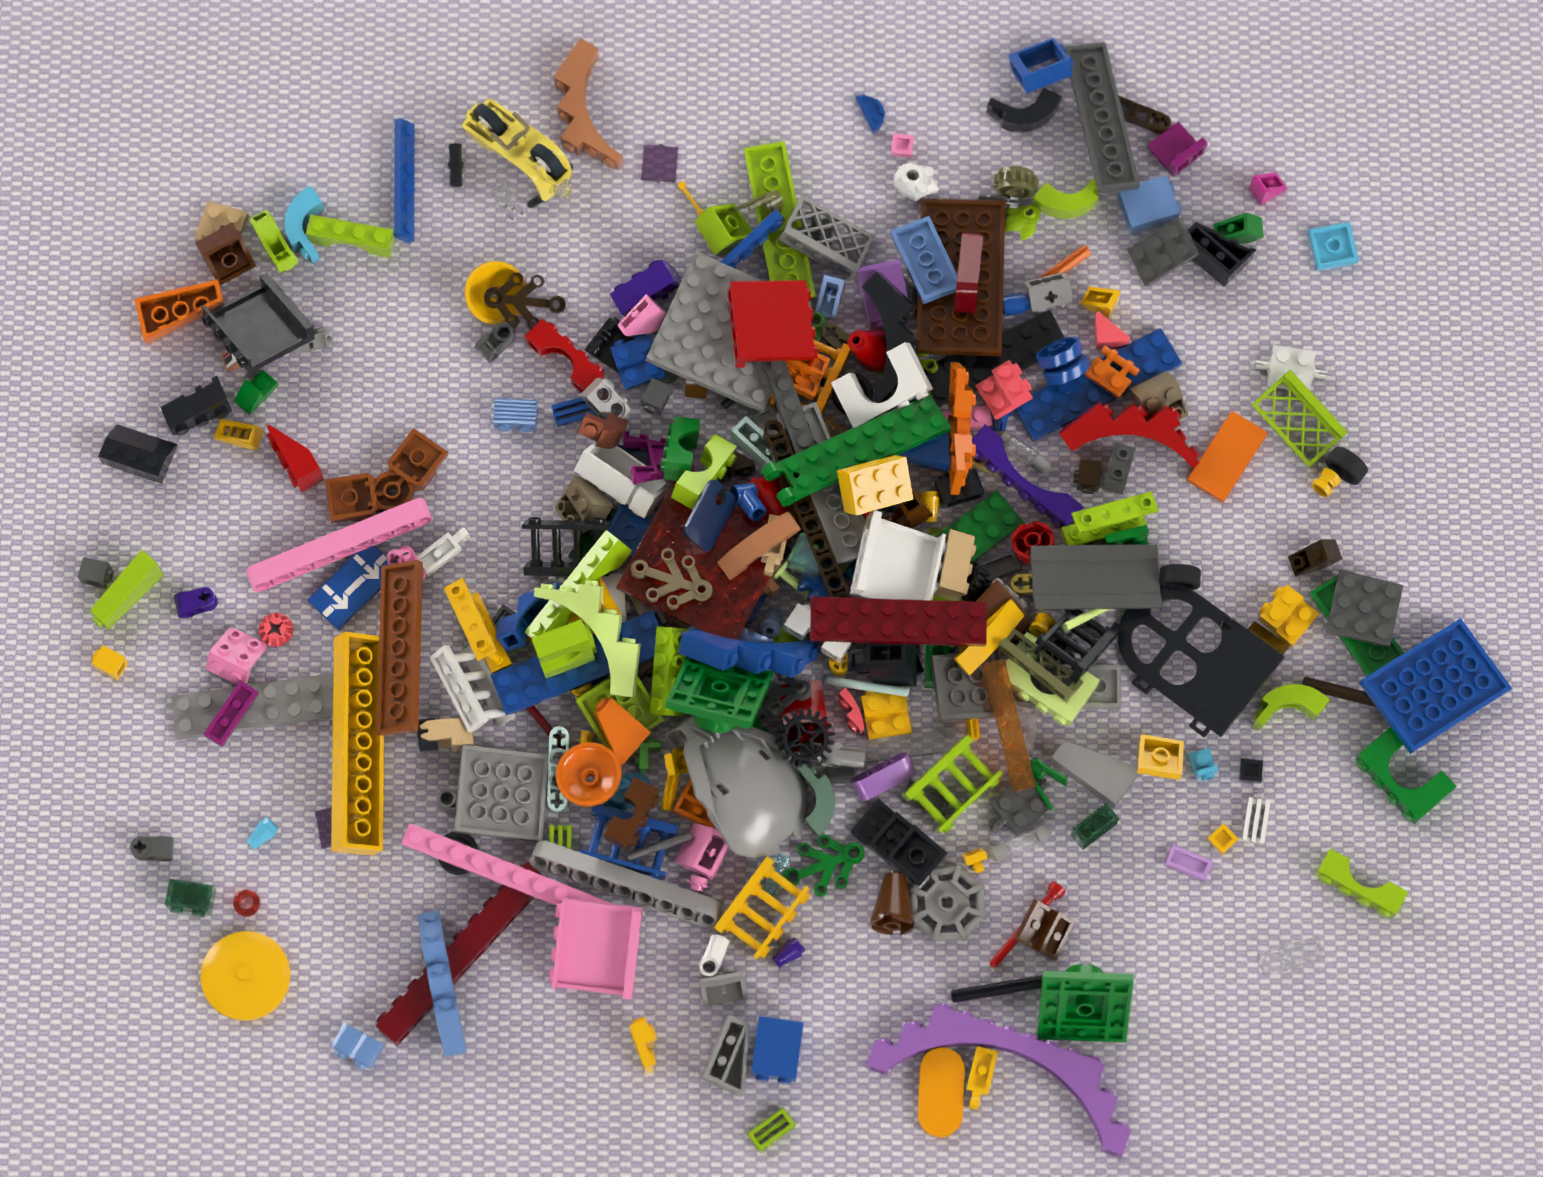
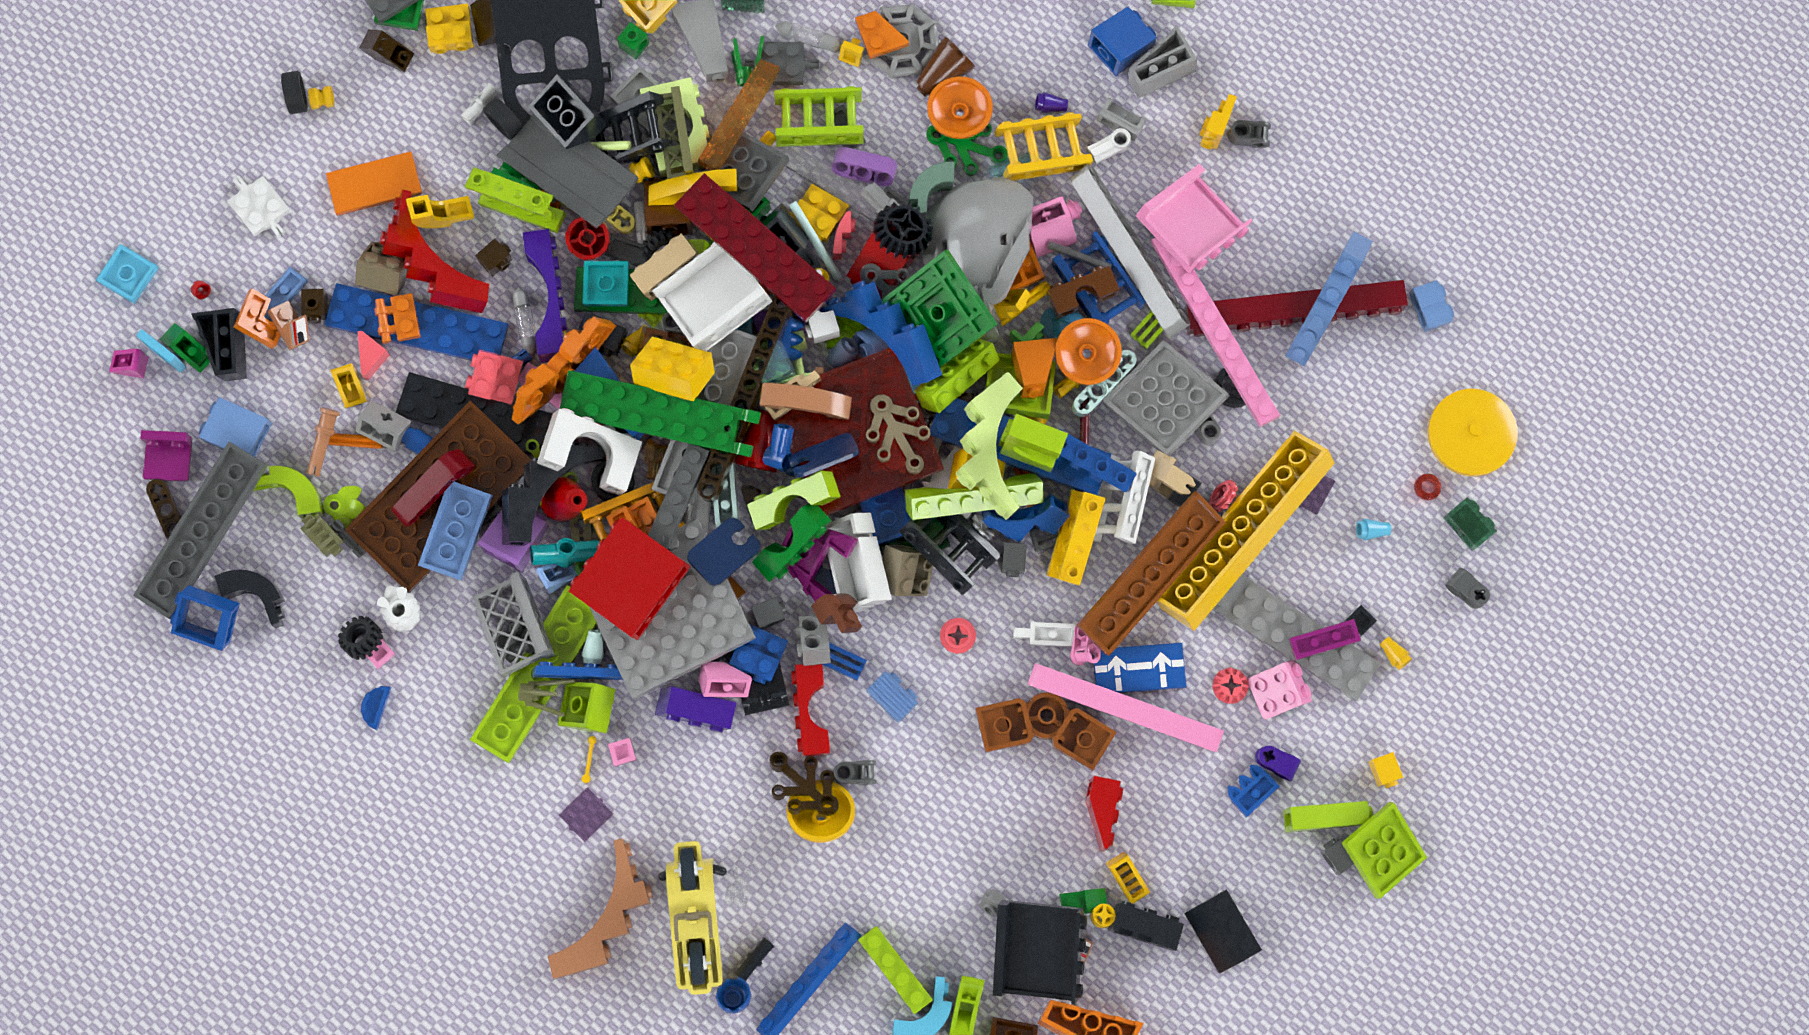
camera: 145 degrees left, 5 degrees up
black slope [849,798,947,887] -> none
blue wheel [1036,337,1090,385] -> none
dark grey brick [1102,442,1136,495] -> none
dark grey plate [1127,217,1199,287] -> none
lime fence [1251,369,1348,468] -> none
none -> medium azure tile [136,329,186,372]
none -> red hinge [190,280,211,300]
none -> orange plate [234,288,280,349]
none -> medium blue tile [264,267,308,322]
none -> nougat slope [267,301,309,350]
none -> dark brown brick [301,289,328,324]
none -> nougat pin [306,407,340,477]
none -> black tyre [338,616,383,660]
none -> yellow arch [406,195,474,229]
none -> white pin [460,83,499,125]
none -> black slope [528,74,608,149]
none -> teal piece [530,538,600,568]
none -> light aqua cone [581,630,604,664]
none -> teal plate [583,261,629,306]
none -> bright pink plate [608,738,636,767]
none -> green brick [617,22,649,60]
none -> dark blue piece [687,518,760,586]
none -> blue hair [716,977,751,1014]
none -> orange wing [855,11,909,59]
none -> orange dish [927,76,993,139]
none -> coral gear [940,618,976,654]
none -> dark grey brick [1001,542,1027,577]
none -> blue bracket [1058,429,1137,492]
none -> yellow wheel [1090,904,1116,928]
none -> coral gear [1209,480,1238,513]
none -> blue plate [1227,765,1280,818]
none -> dark grey piece [1228,120,1271,148]
none -> lime plate [1342,802,1427,899]
none -> black plate [1344,605,1377,637]
none -> yellow cone [1380,636,1412,670]

